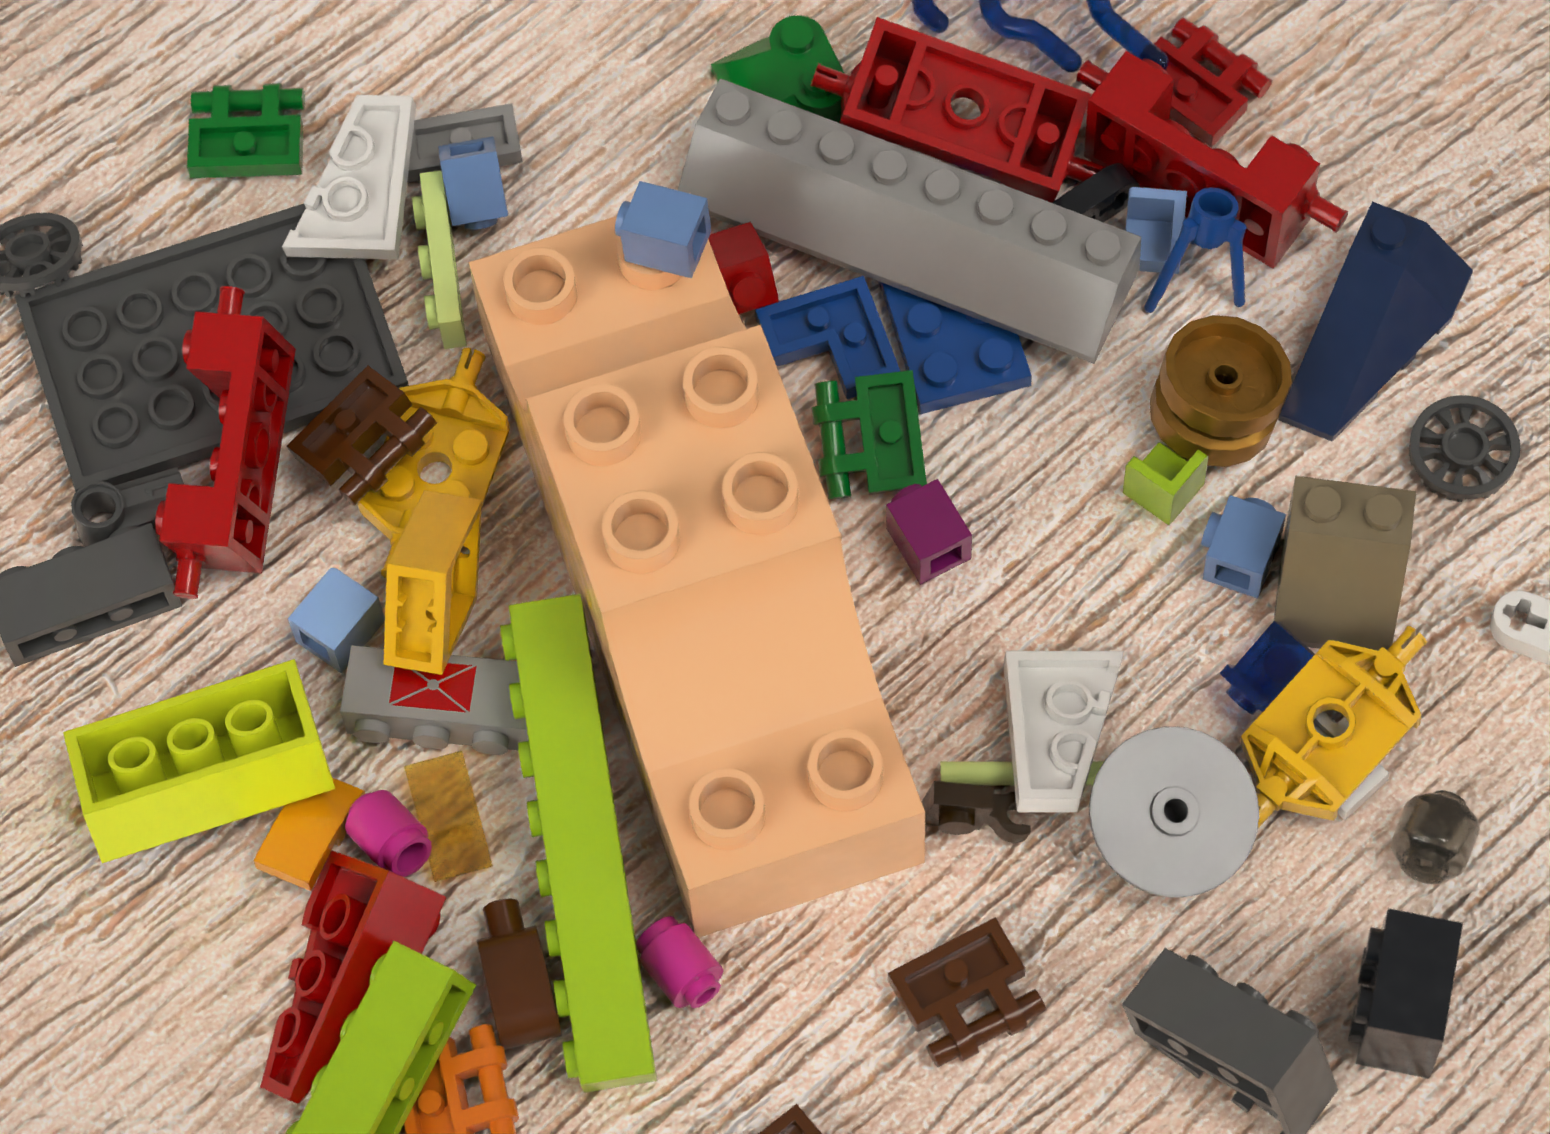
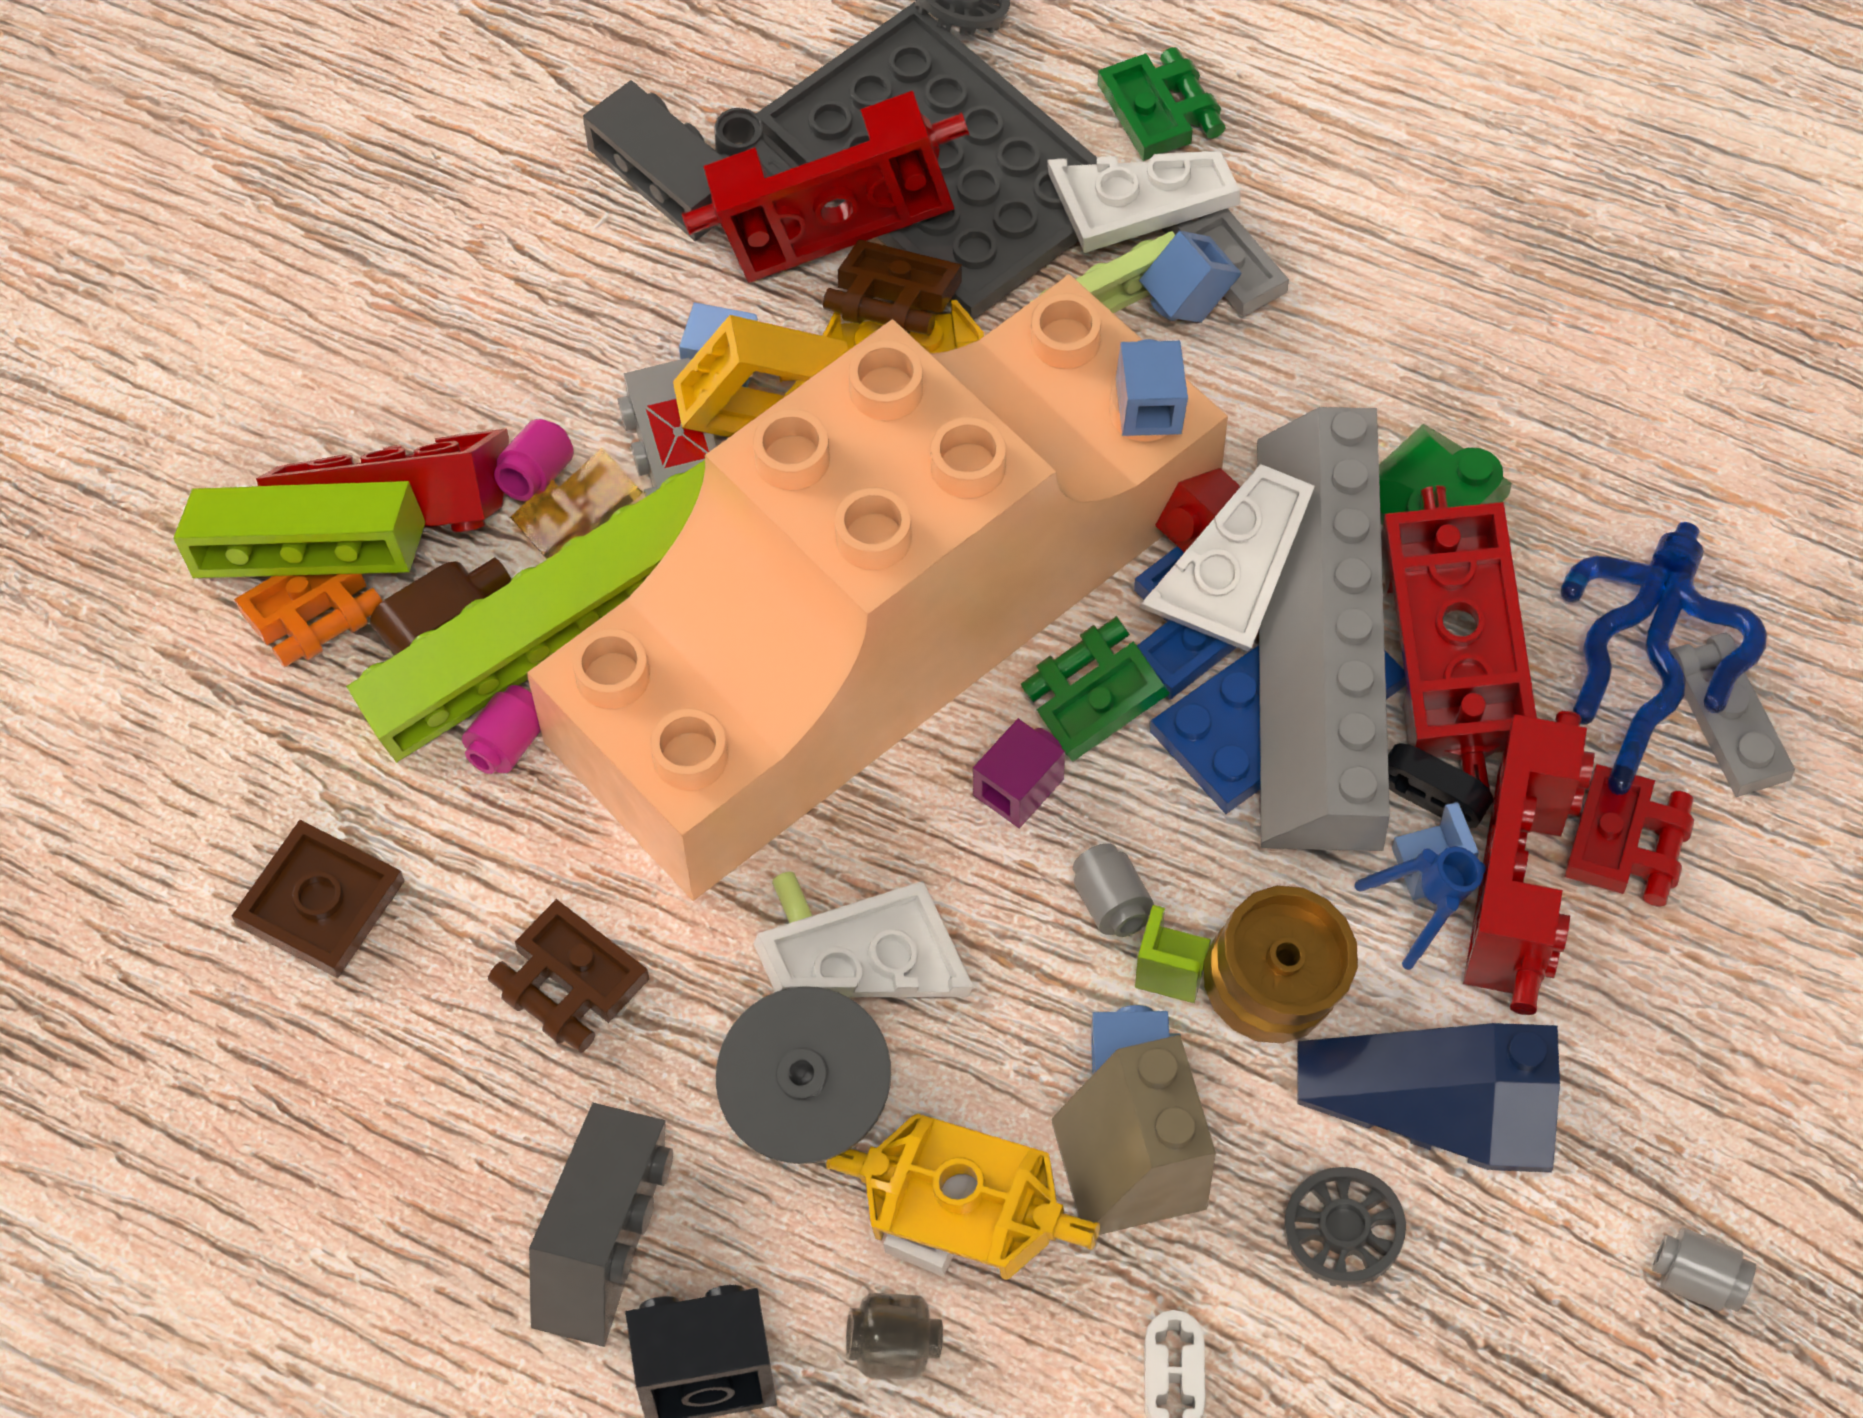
camera: 65 degrees right, 5 degrees down
neon yellow brick [63,659,335,863] -> none
light orange slope [253,777,366,891] -> none
dark brown plate [921,781,1031,843] -> none
clear blue bracket [1220,621,1315,715] -> none
none -> light grey brick [1073,843,1154,937]
none -> white wing [1139,464,1315,651]

